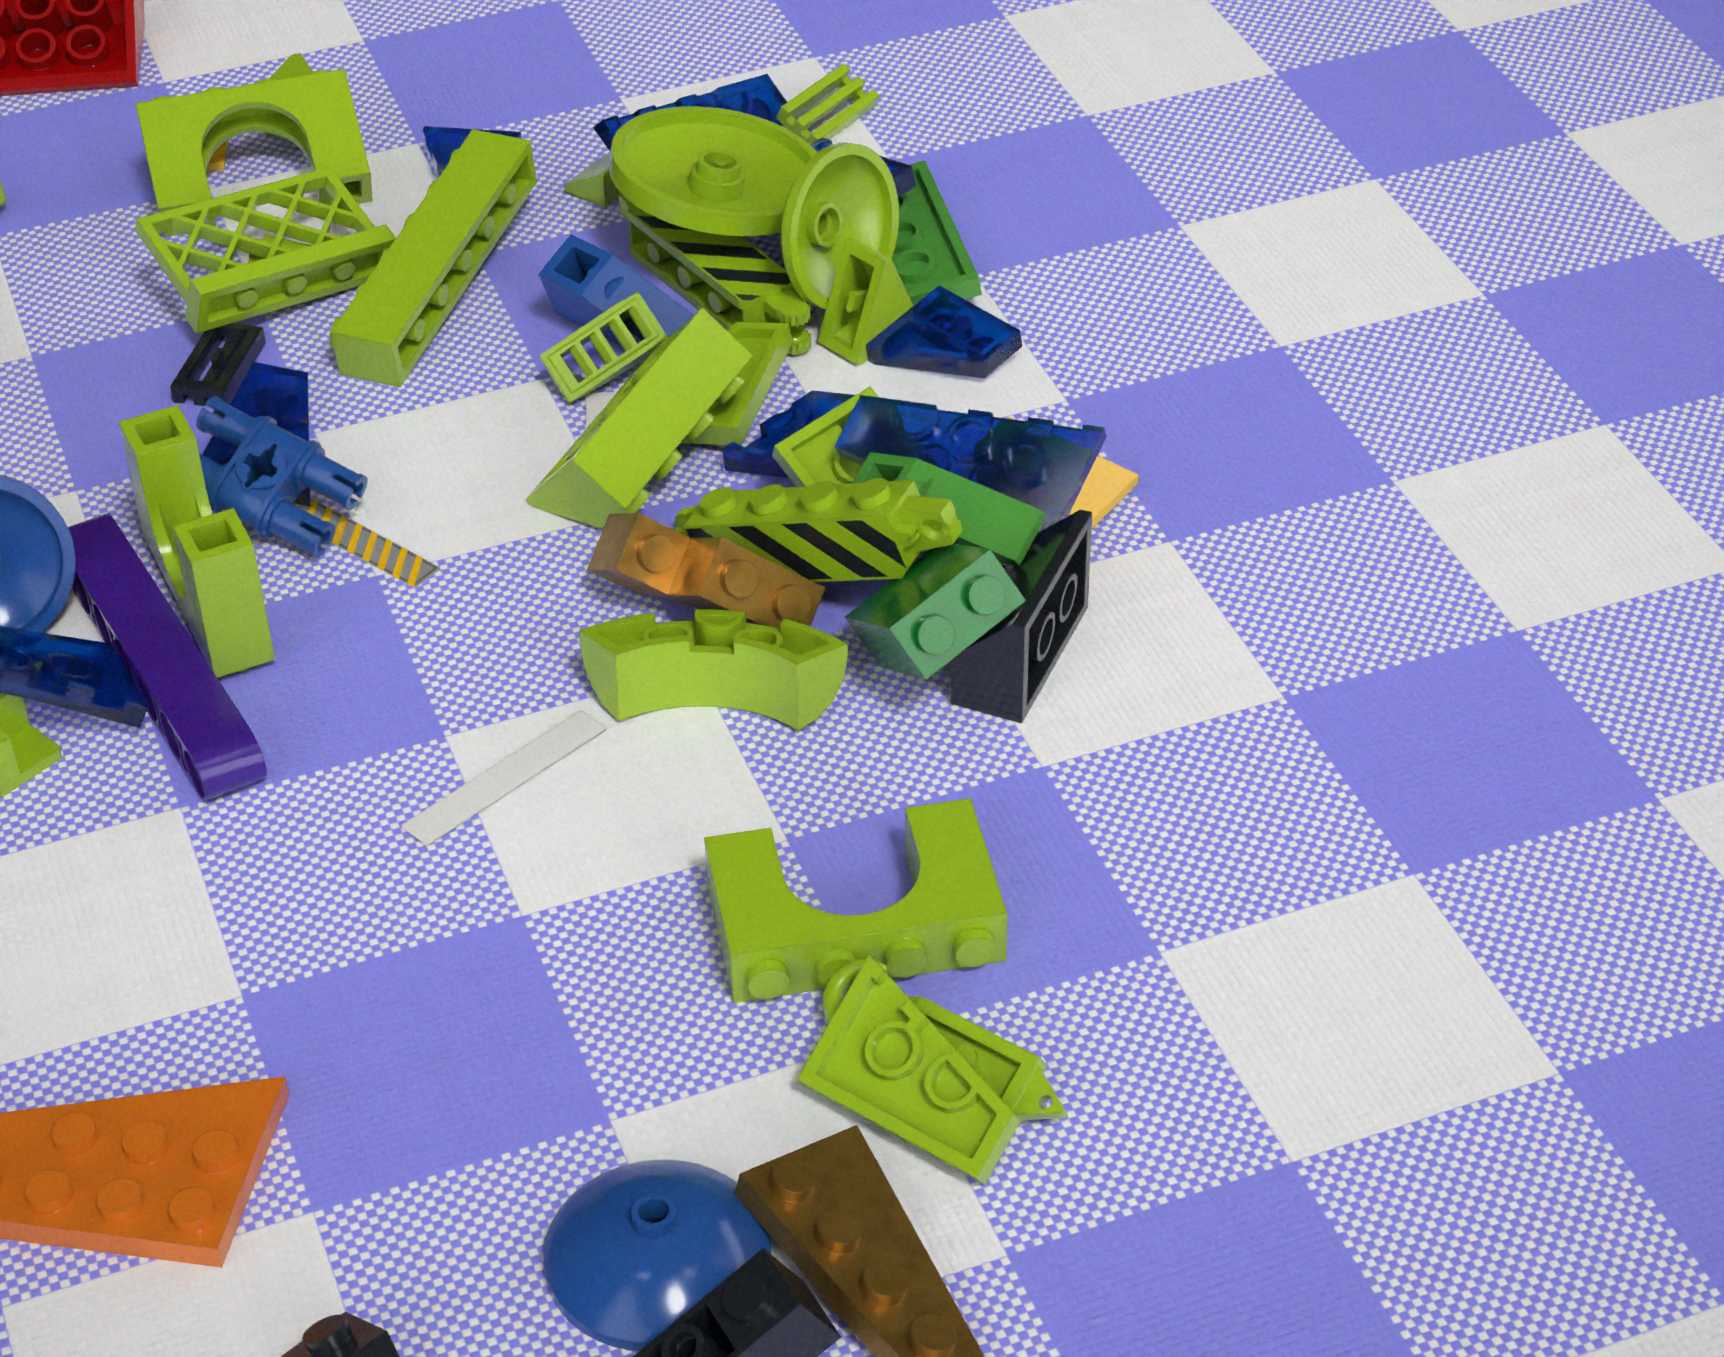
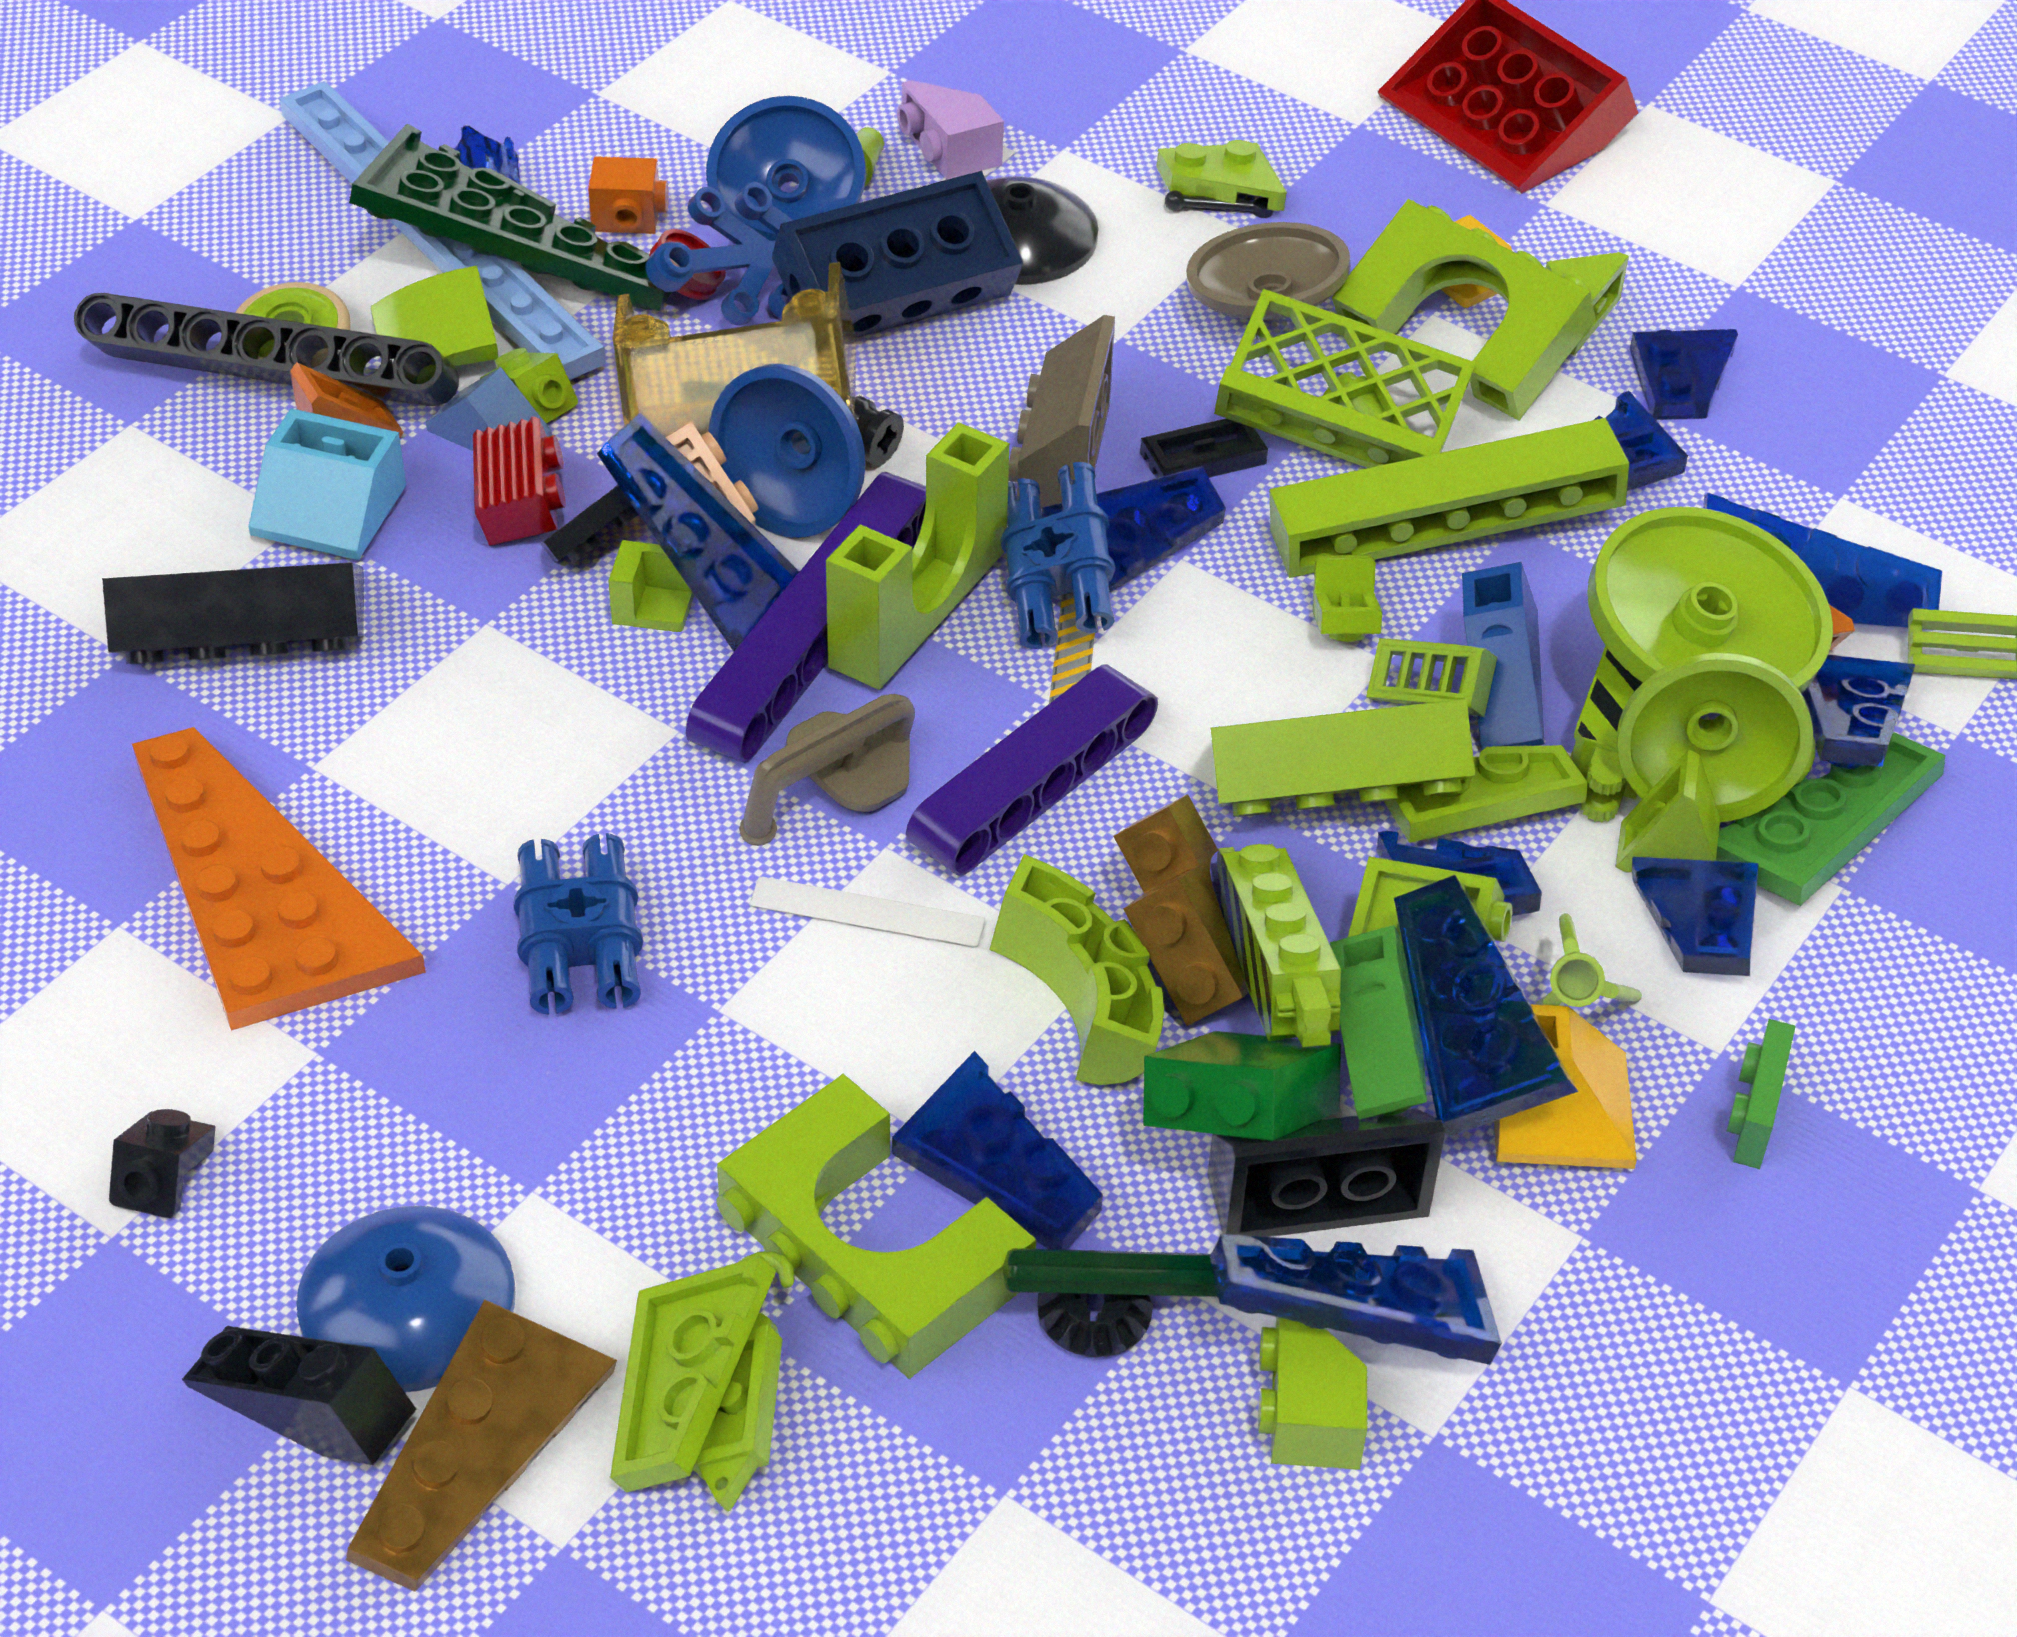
camera: 55 degrees right, 5 degrees up
none -> blue pin [513,833,644,1014]
none -> dark tan piece [739,694,915,846]
none -> clear blue wing [892,1050,1103,1250]
none -> dark purple beam [906,664,1158,876]
none -> dark green axle [1003,1248,1353,1300]
none -> dark tan slope [1008,315,1115,512]
none -> black gear [1038,1293,1153,1357]
none -> dark tan dish [1186,222,1351,321]
none -> clear blue wing [1210,1234,1502,1365]
none -> lime slope [1258,1299,1367,1470]
none -> lime bracket [1312,555,1382,642]
none -> lime plant [1535,913,1642,1007]
none -> clear blue wing [1629,329,1738,420]
none -> bright green plate [1726,1019,1796,1169]

